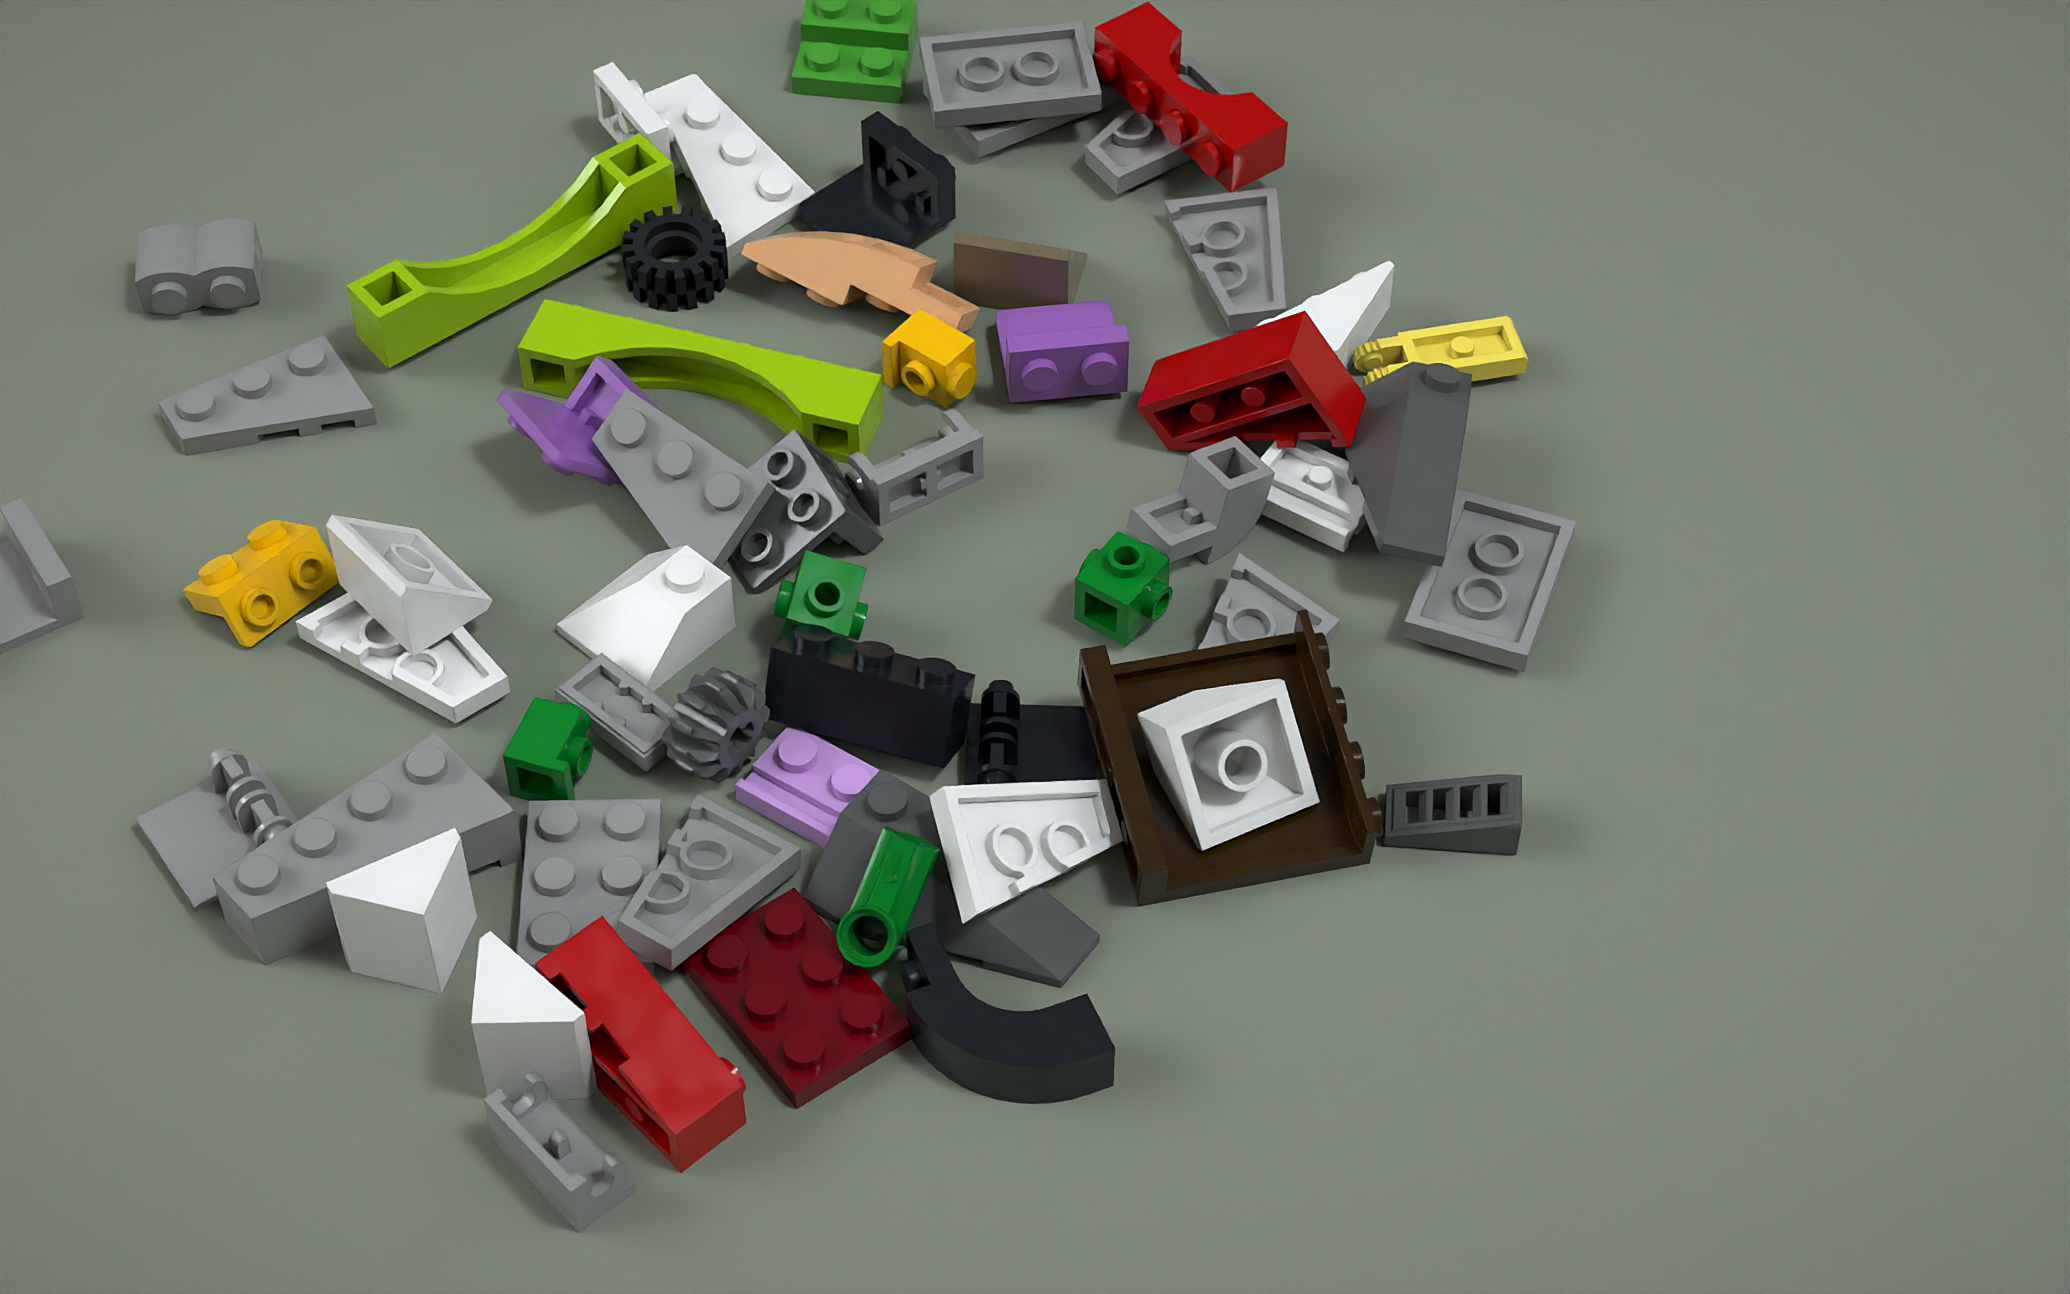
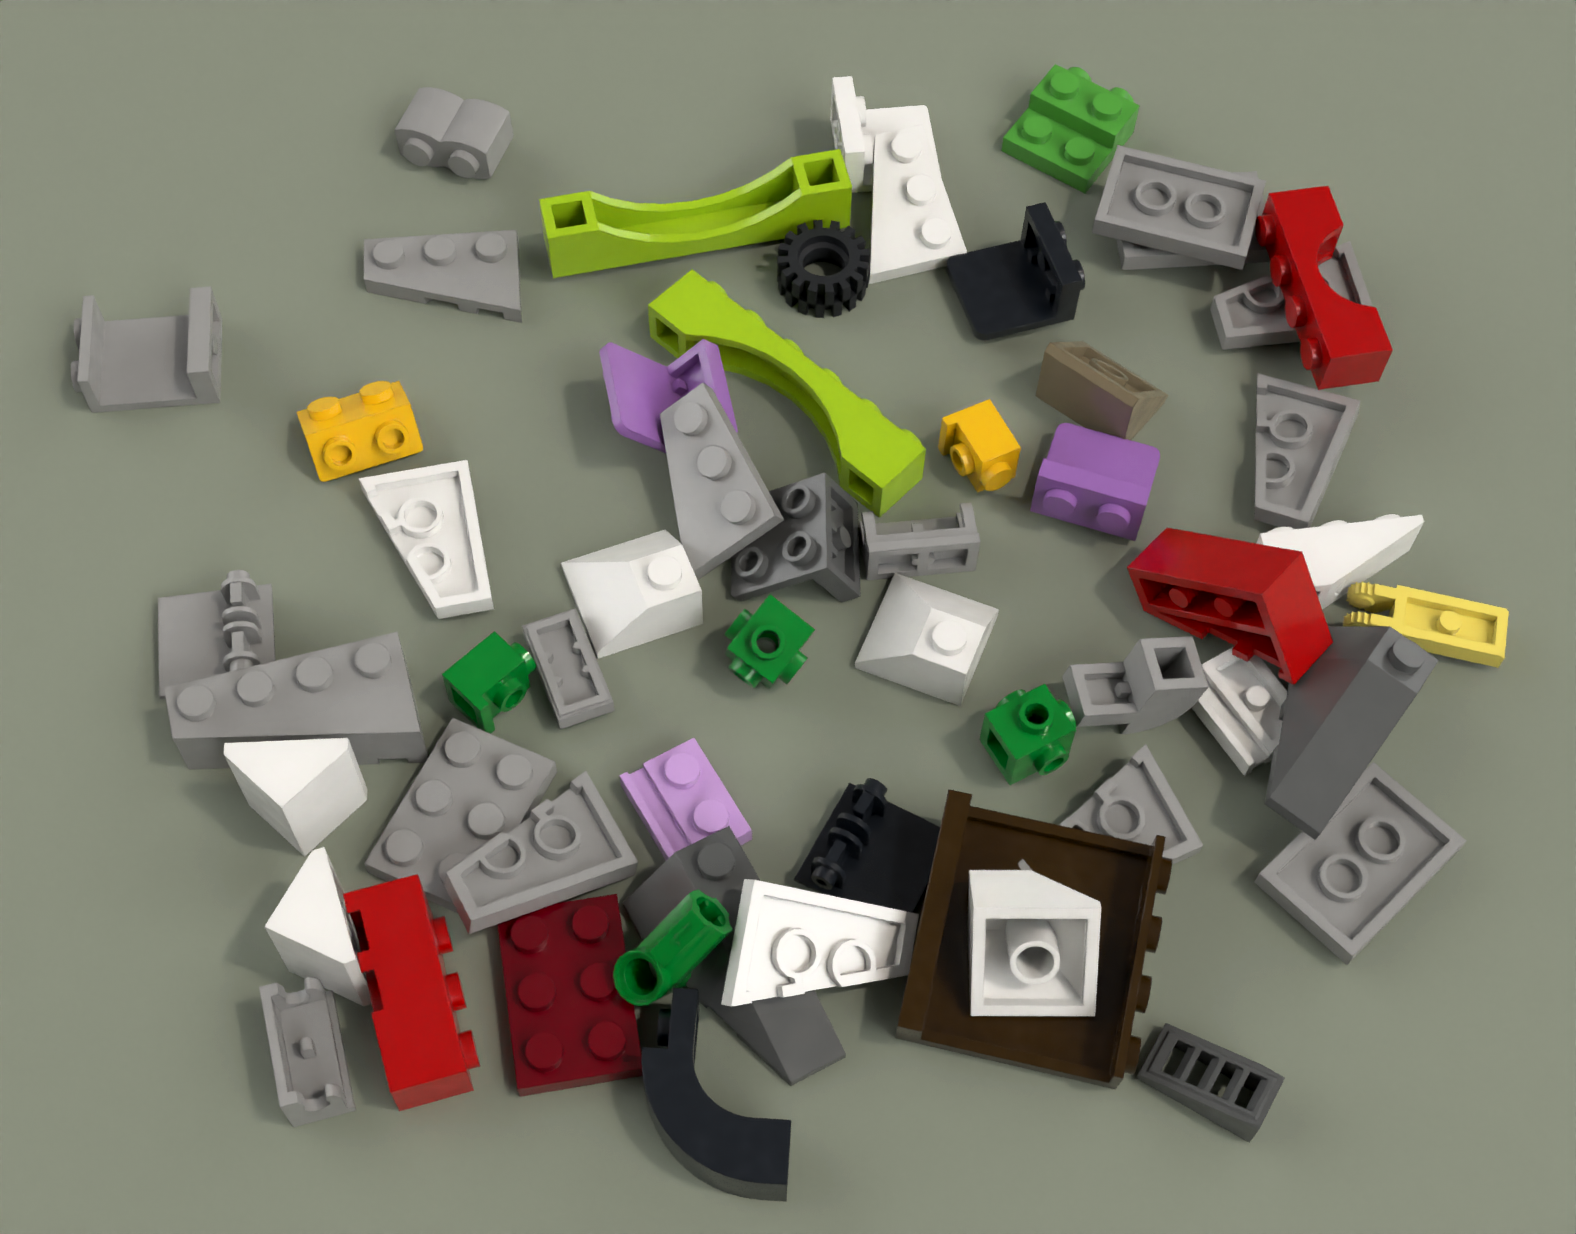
camera: 25 degrees right, 10 degrees up
white slope [326,515,493,657] -> none
dark grey gear [661,667,770,783] -> none
light nougat slope [741,231,980,332] -> none
black brick [765,624,976,768] -> none
none -> white slope [855,573,999,706]

